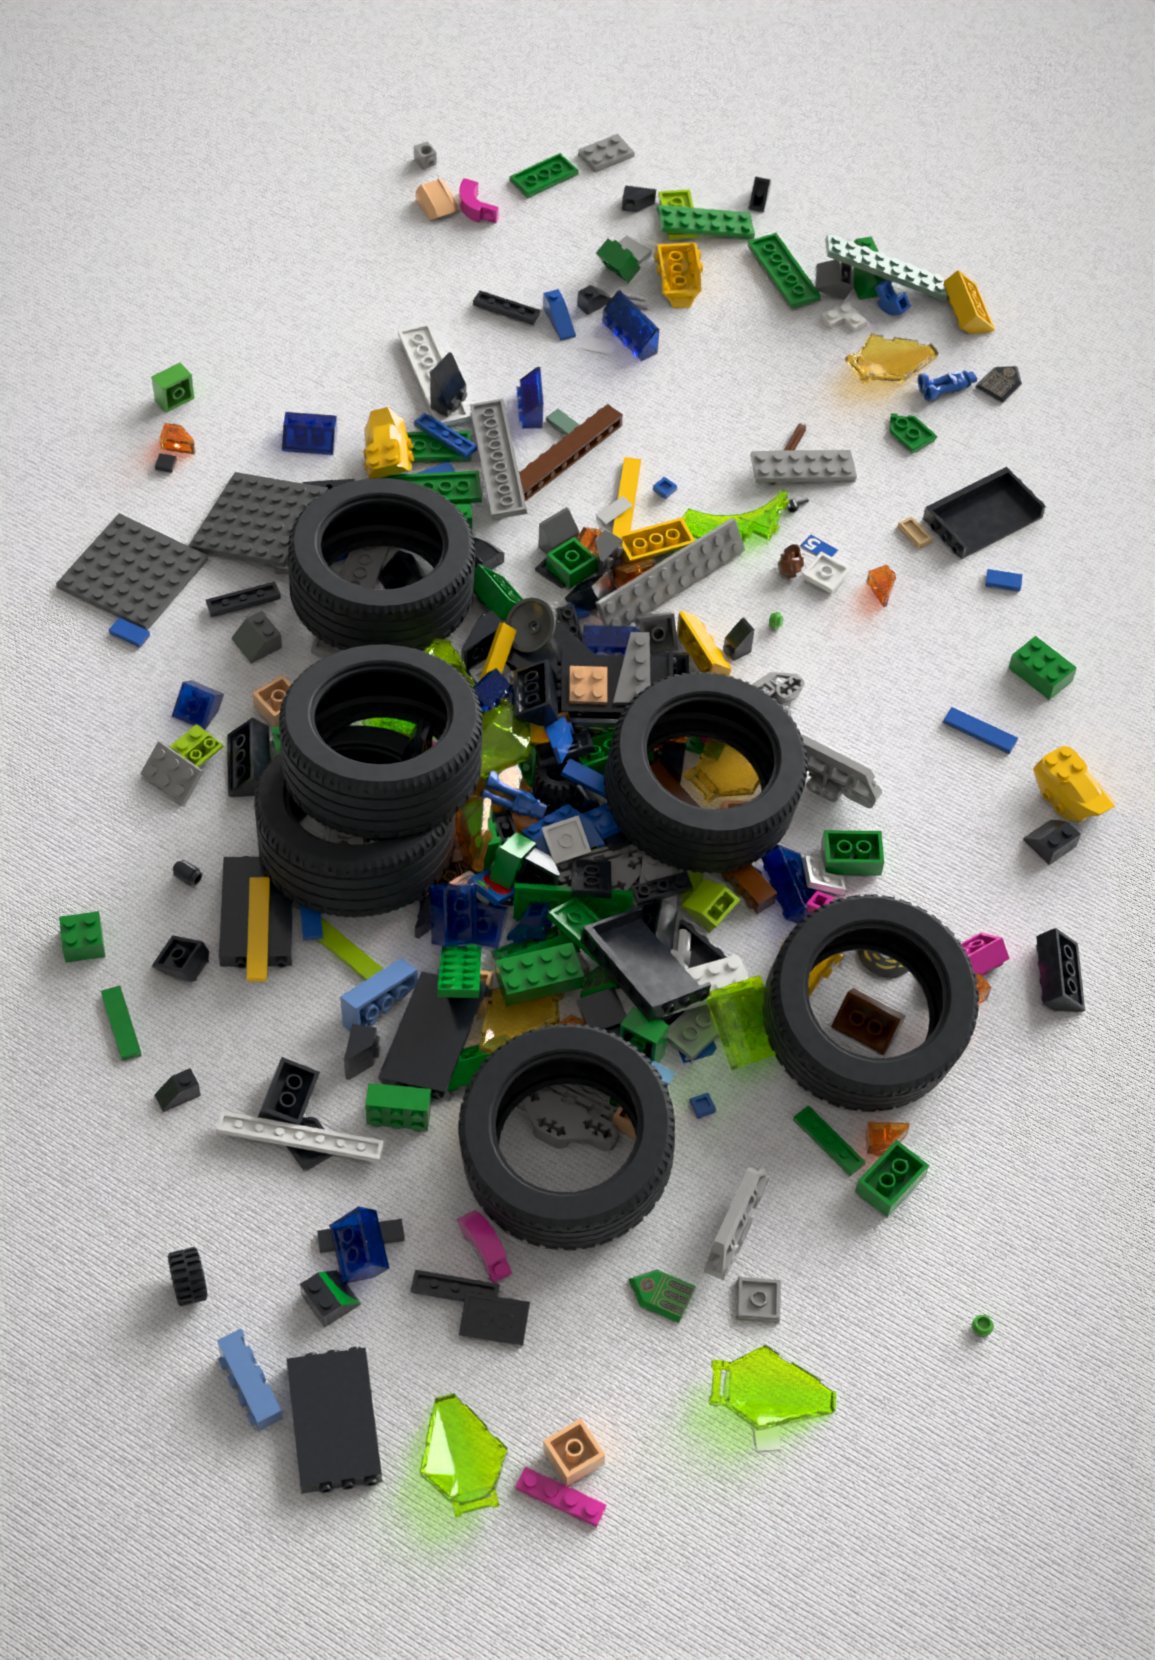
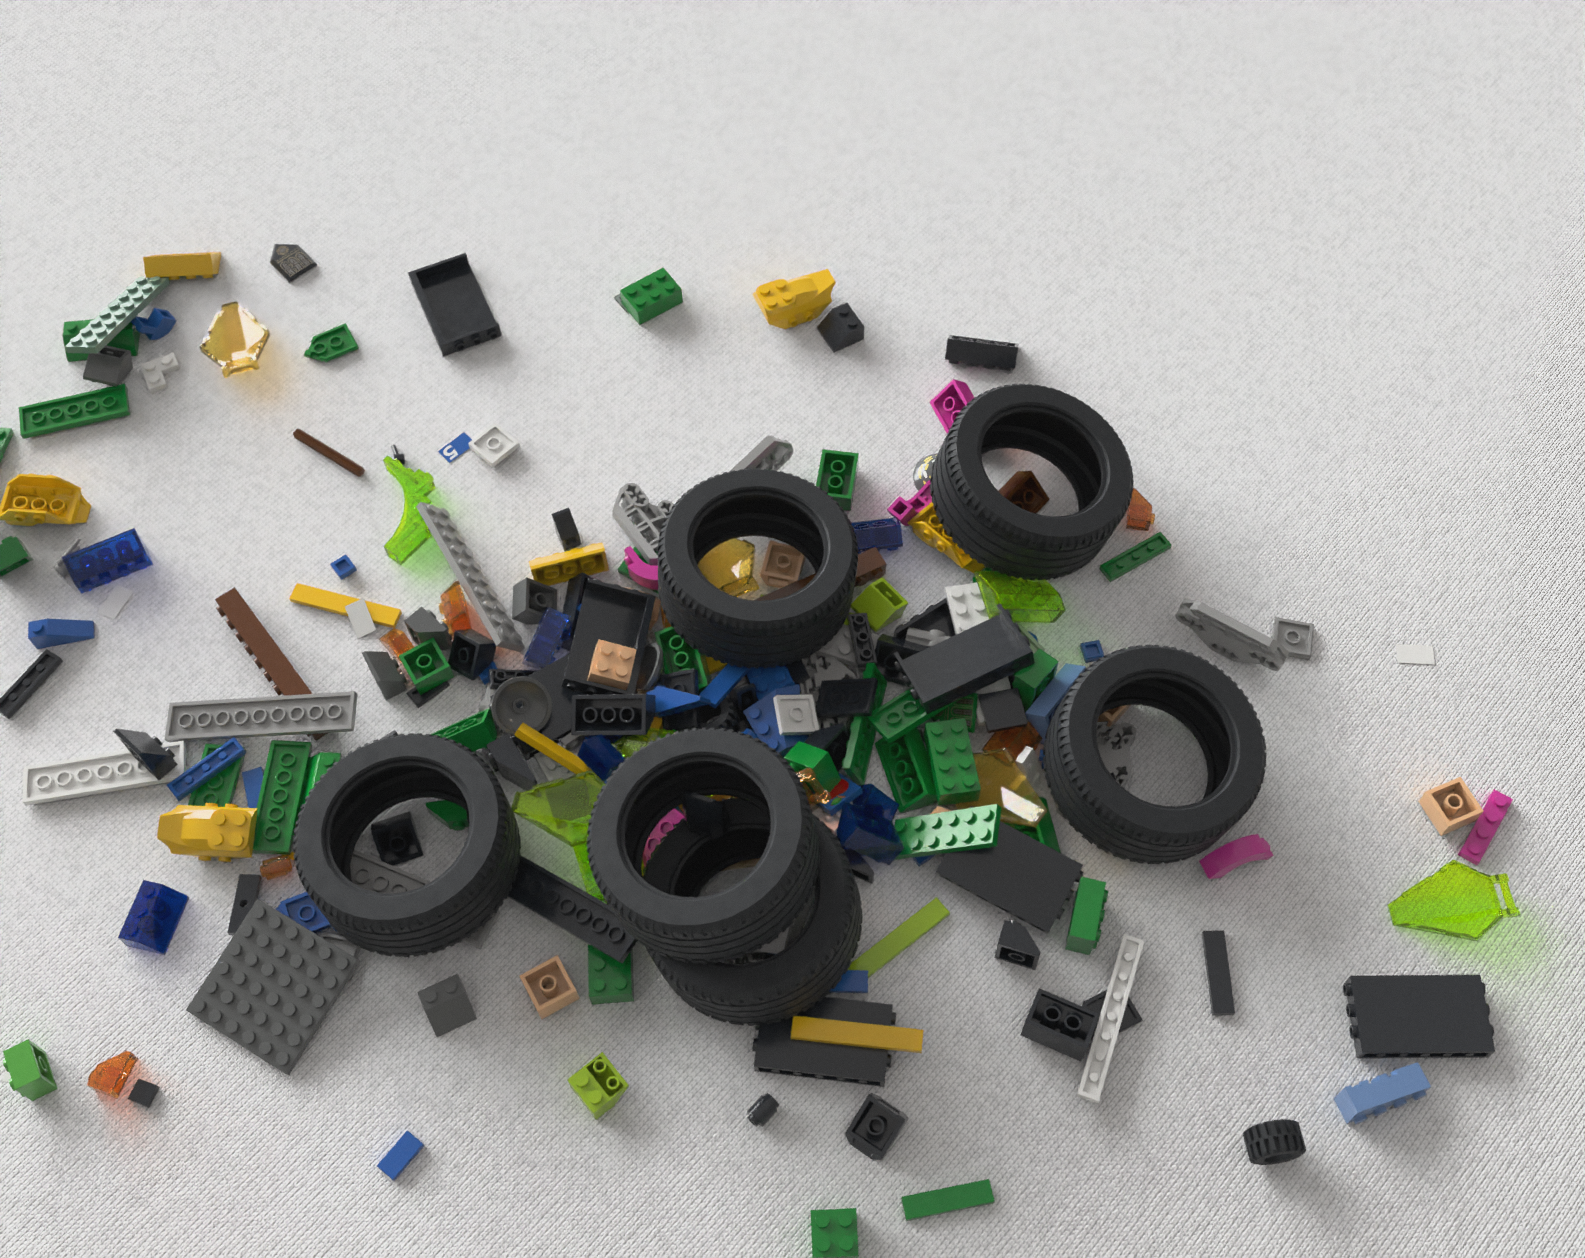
camera: 75 degrees left, 5 degrees up
dark grey plate [56,513,208,631] -> none
light grey plate [140,741,204,804] -> none
black slope [154,1068,201,1112] -> none
clear blue slope [172,680,224,730] -> none
black plate [205,581,281,617] -> none
black slope [227,718,270,797] -> none
black slope [300,1270,361,1328] -> none
clear blue slope [329,1206,390,1284] -> none
medium blue wedge [340,958,418,1032] -> none
black plate [411,1270,500,1302] -> none
black tile [459,1292,530,1346] -> none
slope [507,902,552,942] -> none
clear blue slope [516,367,544,429] -> none
sand green tile [546,409,580,435] -> none
black slope [577,285,613,316] -> none
light grey wedge [613,632,650,705] -> none
yellow slope [617,517,695,563] -> none
green tile [629,1269,696,1323] -> none
clear neon green windscreen [708,1344,836,1431] -> none
light grey plate [750,450,857,483] -> none
bright green plate [769,612,783,630] -> none
reddish brown head [777,544,804,579] -> none
white plate [802,855,846,895] -> none
green brick [855,1140,929,1218] -> none
clear orange slope [866,565,896,607] -> none
tan tile [897,516,933,550] -> none
blue piece [917,370,977,401] -> none
blue tile [943,707,1018,754] -> none
bright green plate [972,1315,994,1337] -> none
blue tile [985,569,1023,592] -> none

